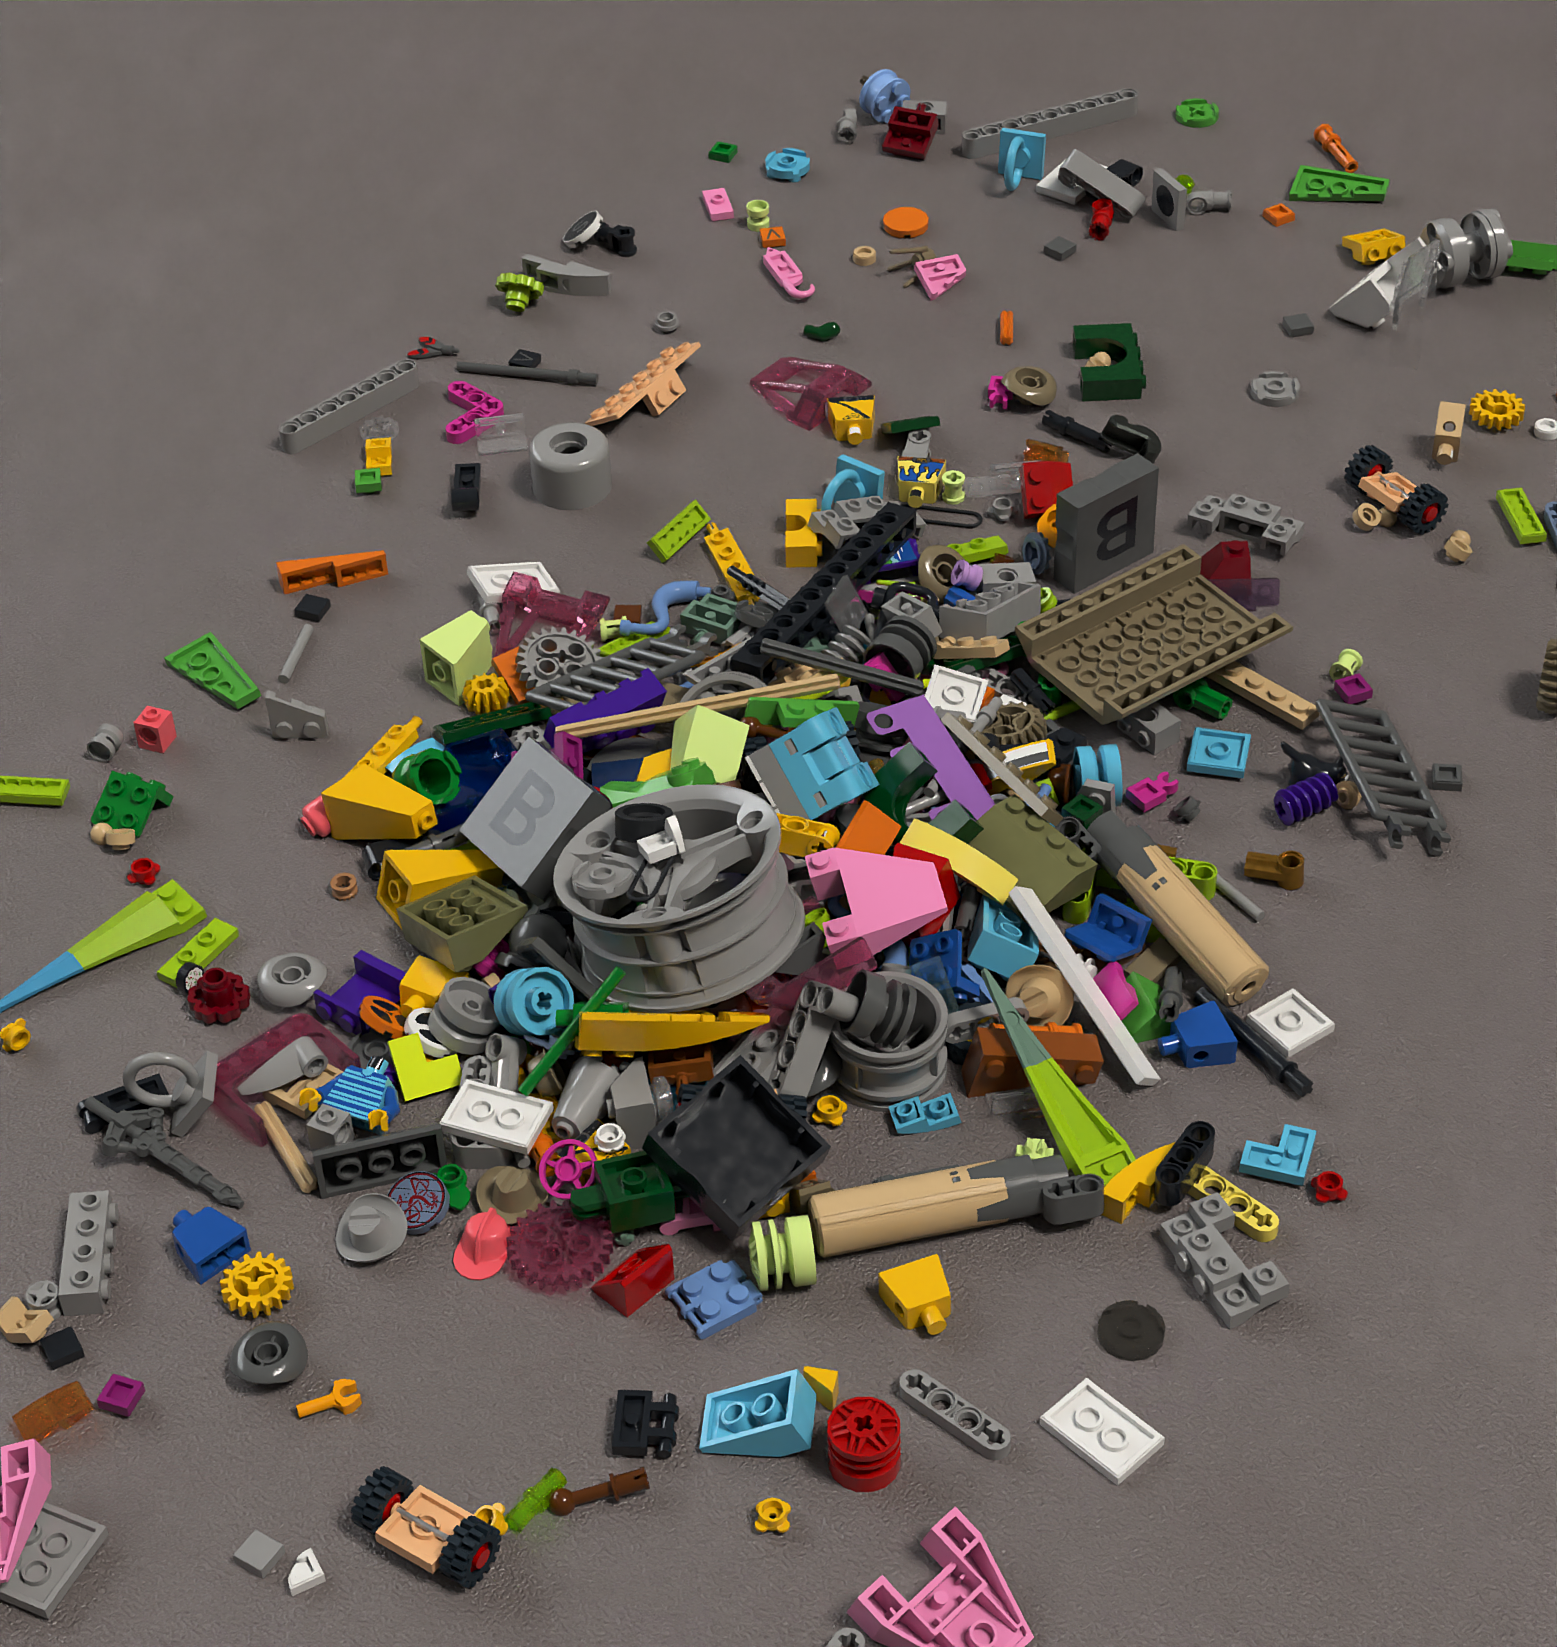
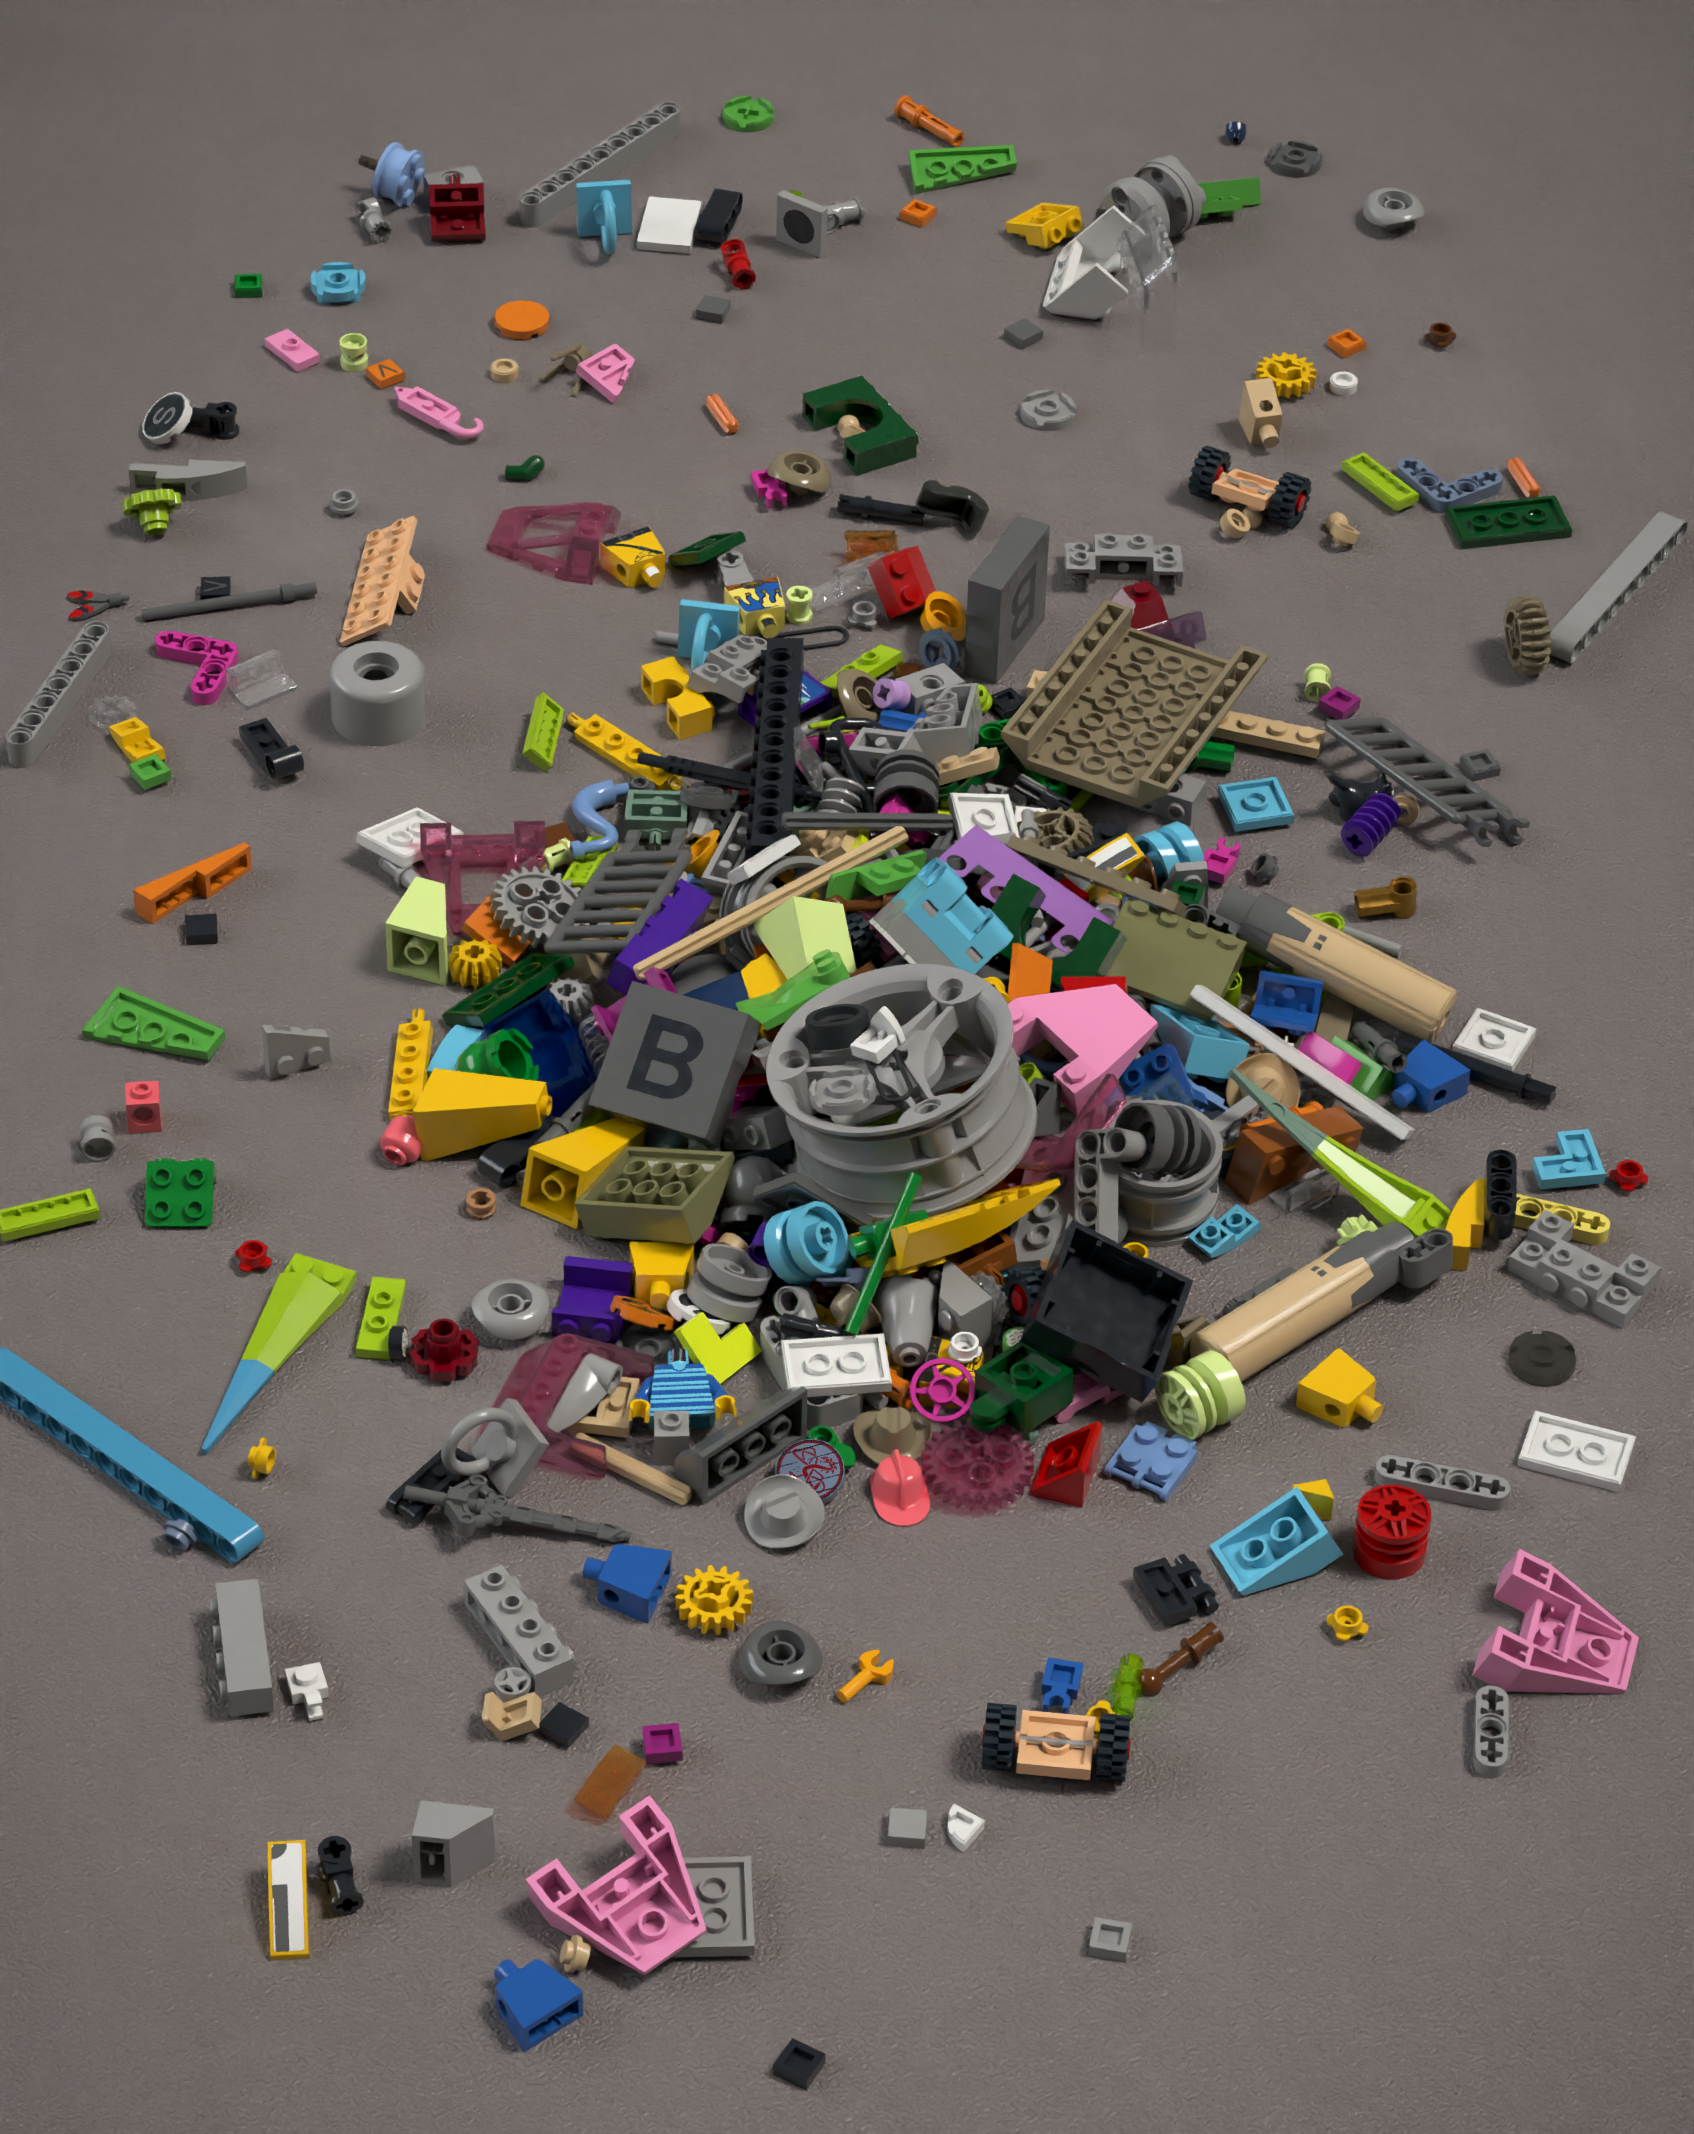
camera: 30 degrees left, 0 degrees up
tan plate [90,823,135,850] -> none
light grey bar [278,624,314,683] -> none
light yellow slope [900,818,1018,906] -> none
light grey beam [1058,149,1146,219] -> none
none -> white tile [726,834,801,885]
none -> black axle [778,1313,848,1339]
none -> blue plate [1041,1658,1084,1714]

